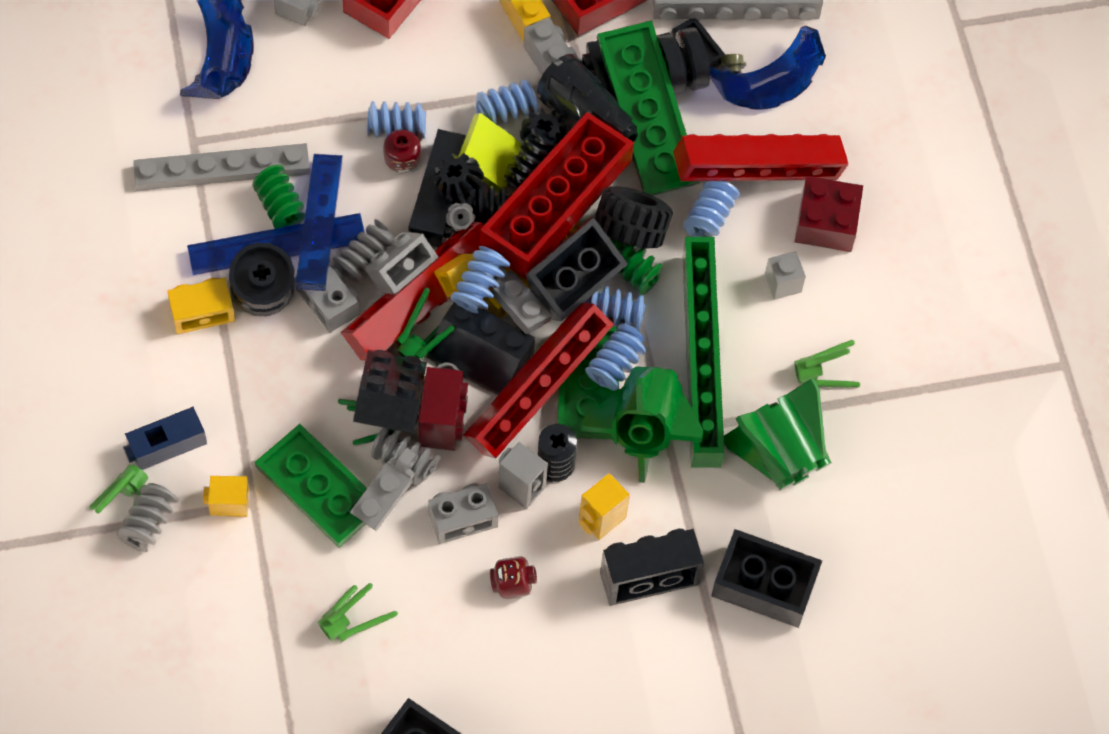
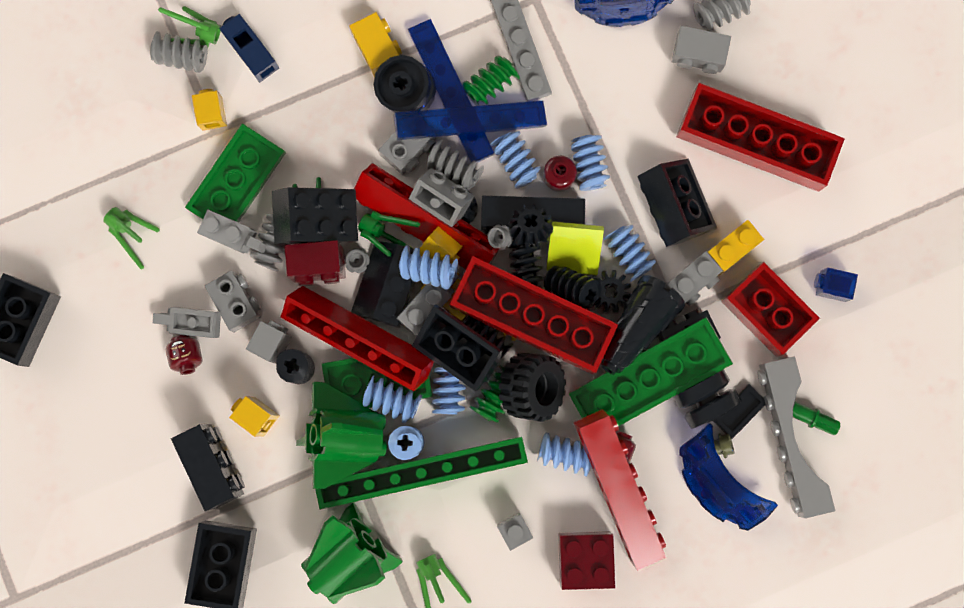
camera: 85 degrees right, 20 degrees up
none -> light grey hinge [152,307,221,338]
none -> light blue piece [388,426,425,460]
none -> light blue piece [490,131,541,189]
none -> black slope [637,158,717,247]

